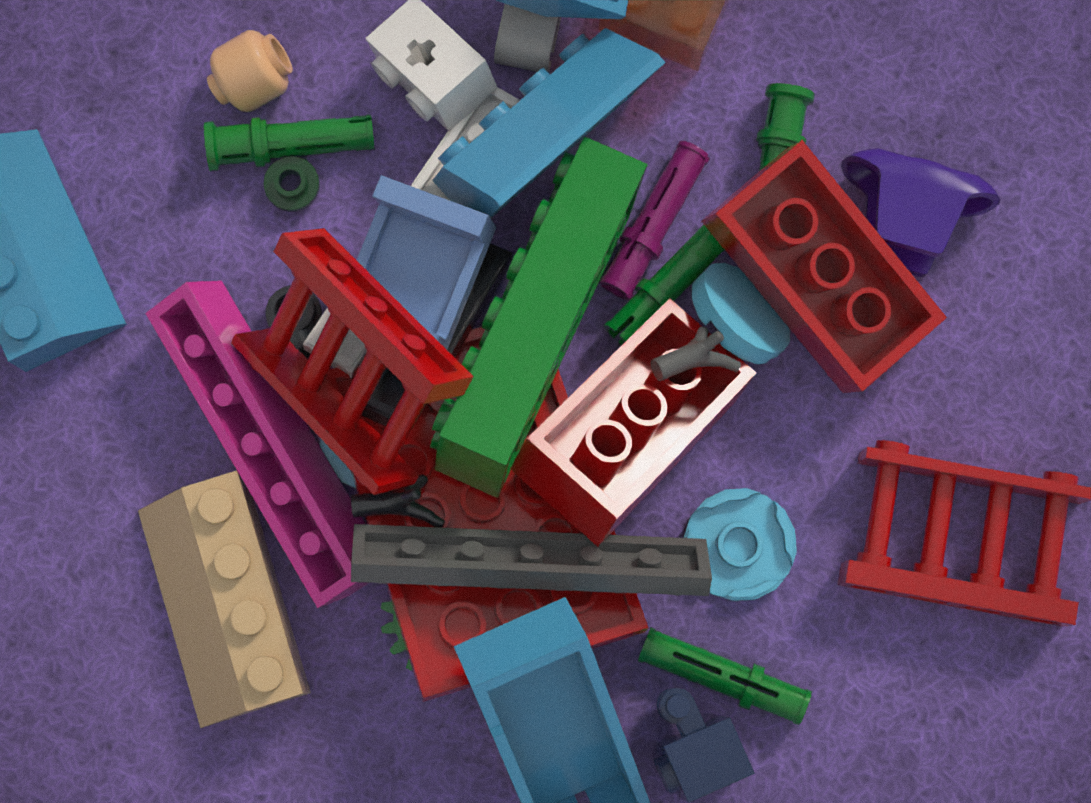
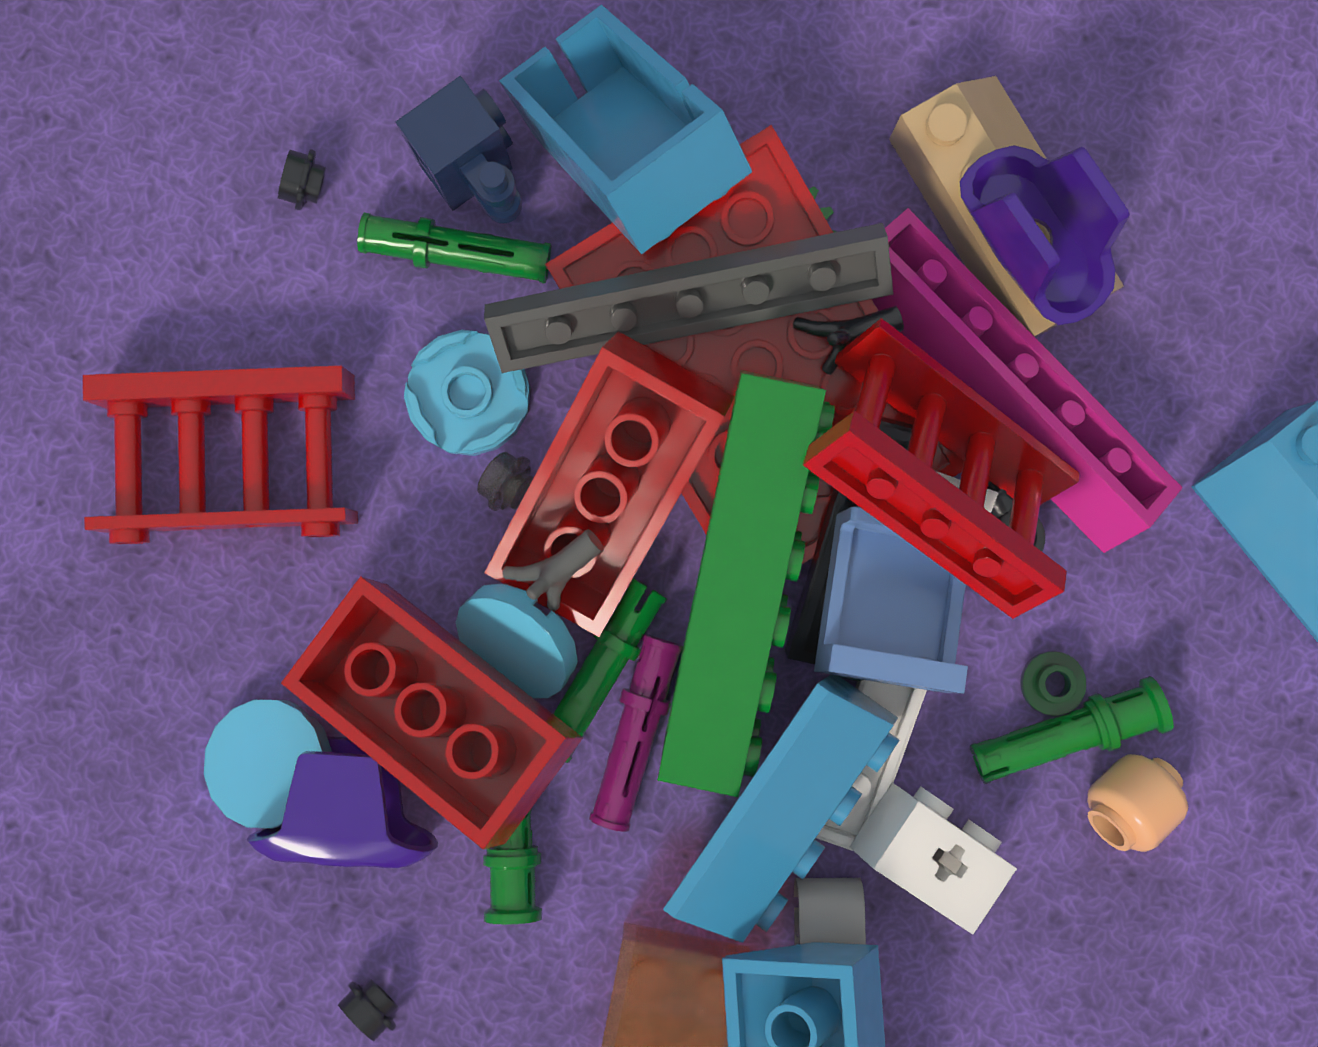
camera: 165 degrees right, 5 degrees up
none -> medium azure tile [204,700,332,829]
none -> black plate [278,149,326,210]
none -> black plate [338,979,398,1041]
none -> clear smoke plate [477,452,534,511]
none -> dark purple piece [960,145,1130,325]

